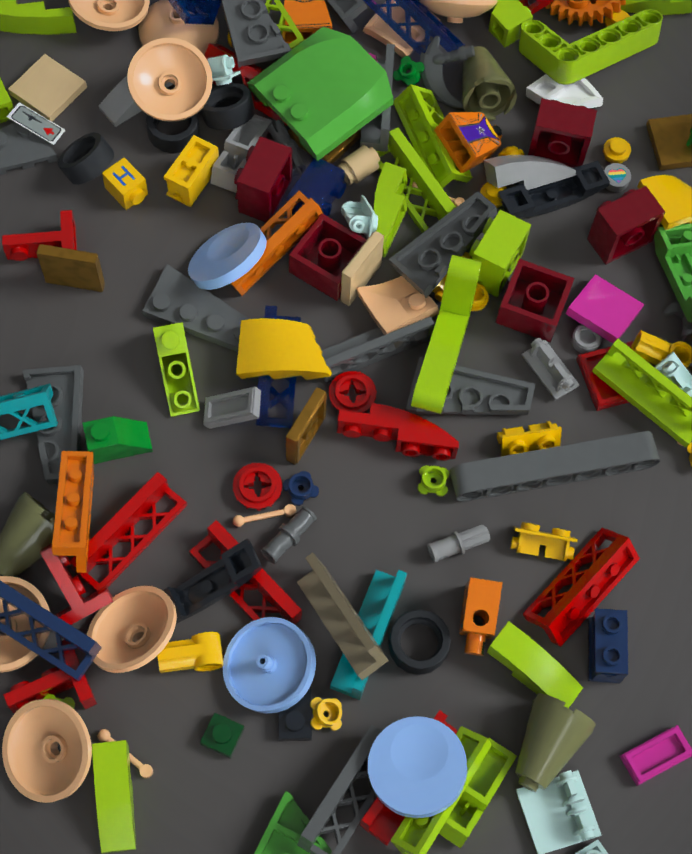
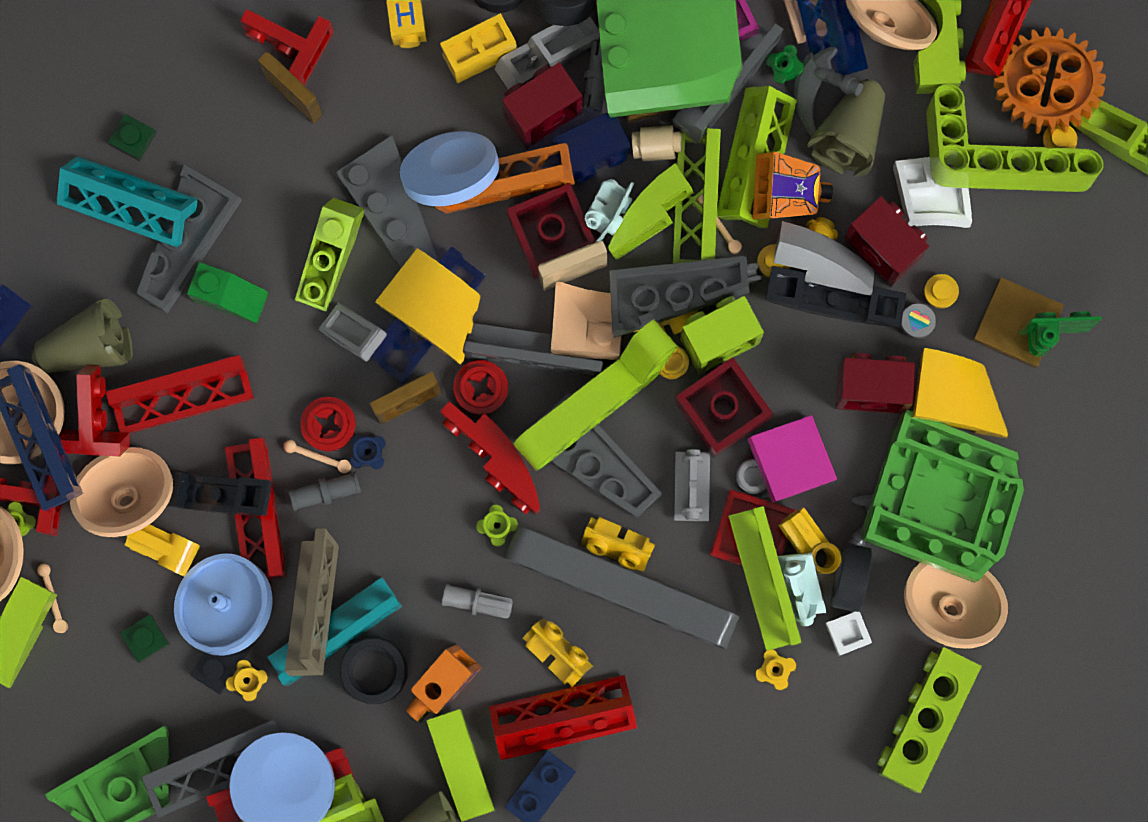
camera: 40 degrees right, 15 degrees up
orange fence [52,451,94,573] -> none

